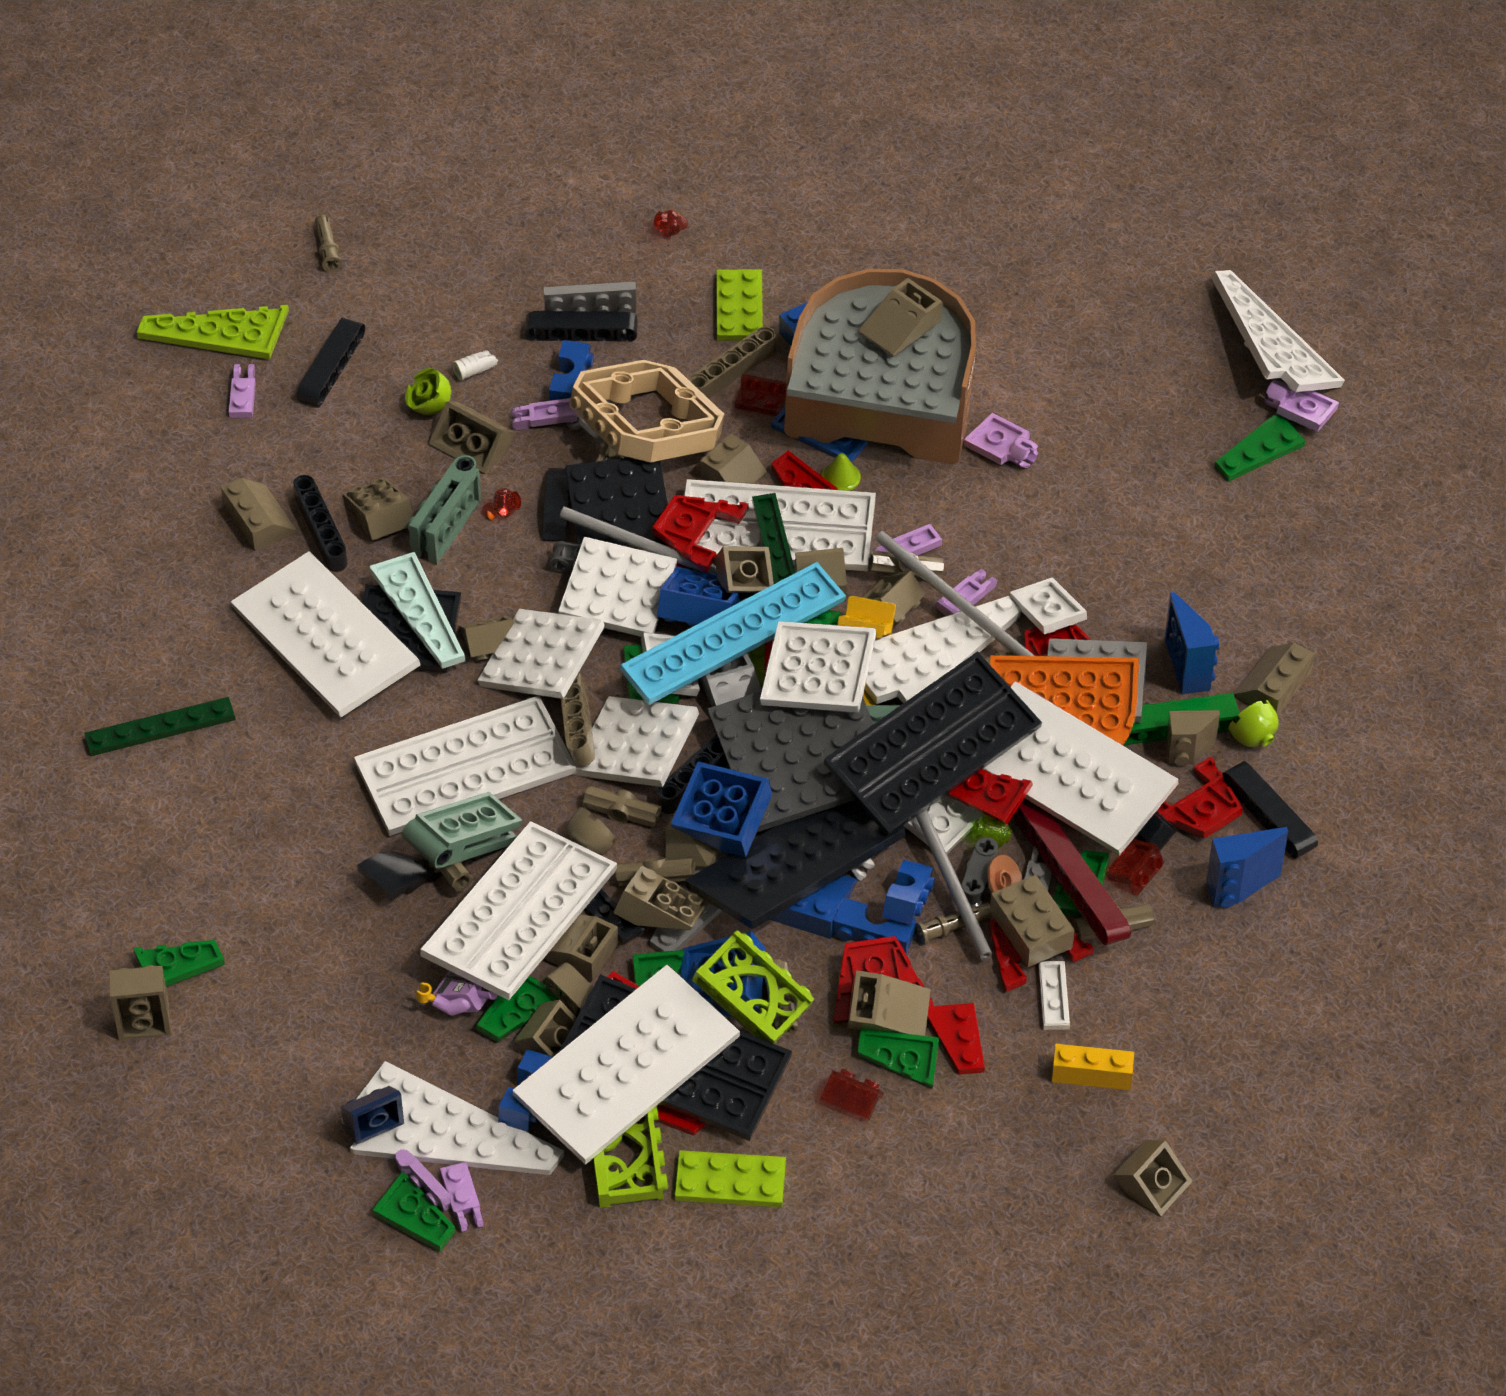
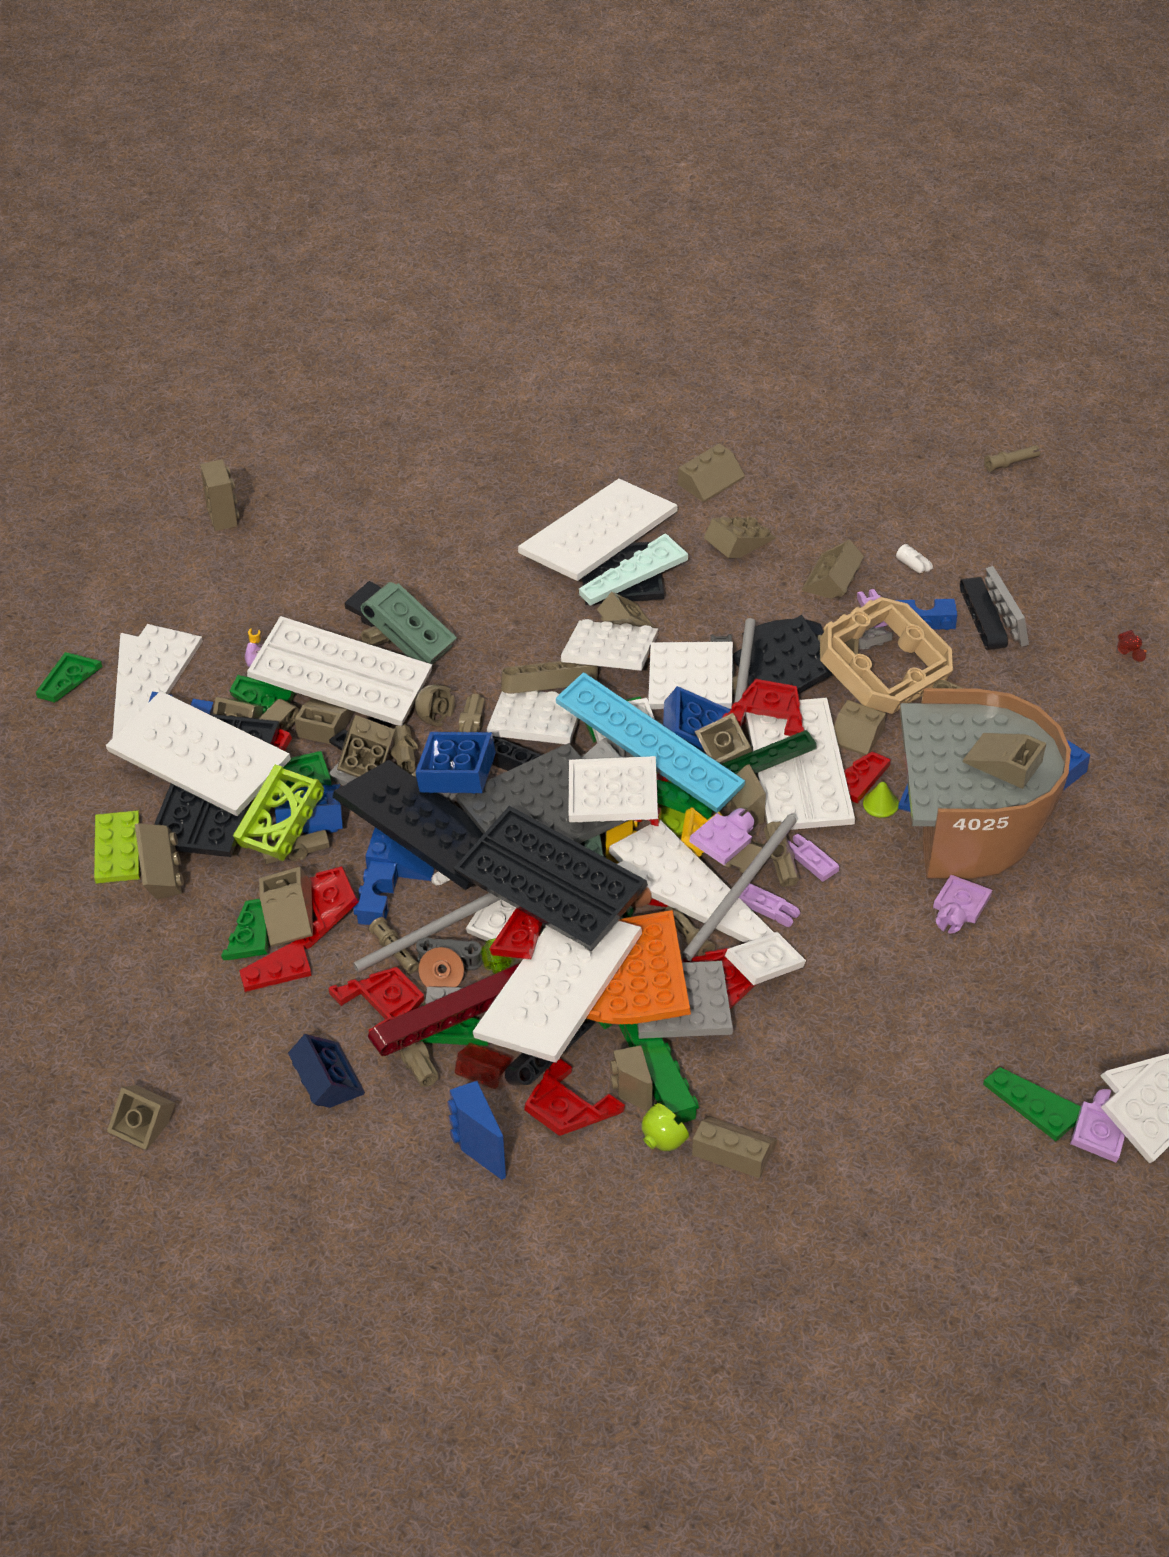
camera: 80 degrees right, 5 degrees down
dark green plate [84,697,236,756] -> none
green wing [133,940,225,987] -> none
lime wing [137,305,289,360] -> none
lavender hinge [229,364,256,418] -> none
black beam [293,475,348,572] -> none
black beam [297,318,365,406] -> none
dark blue slope [341,1086,404,1145] -> none
white plate [354,696,576,836] -> none
lavender hinge [395,1149,451,1212] -> none
lime cylinder [405,367,452,415] -> none
sand green hinge [408,455,481,565] -> none
lavender hinge [440,1162,483,1232] -> none
clear red animal [482,488,521,520] -> none
lime fence [593,1106,668,1208] -> none
lime plate [717,269,763,341] -> none
clear red bracket [820,1069,884,1120] -> none
blue arch [882,860,935,925] -> none
dark tan brick [990,875,1074,967] -> none
white tile [1038,961,1070,1030] -> none
yellow brick [1052,1044,1134,1090] -> none
blue slope [1164,592,1219,694] -> none
black beam [1222,761,1318,859] -> none
none -> dark tan slope [135,823,184,899]
none -> dark blue slope [288,1034,365,1108]
none -> lavender plate [689,808,754,865]

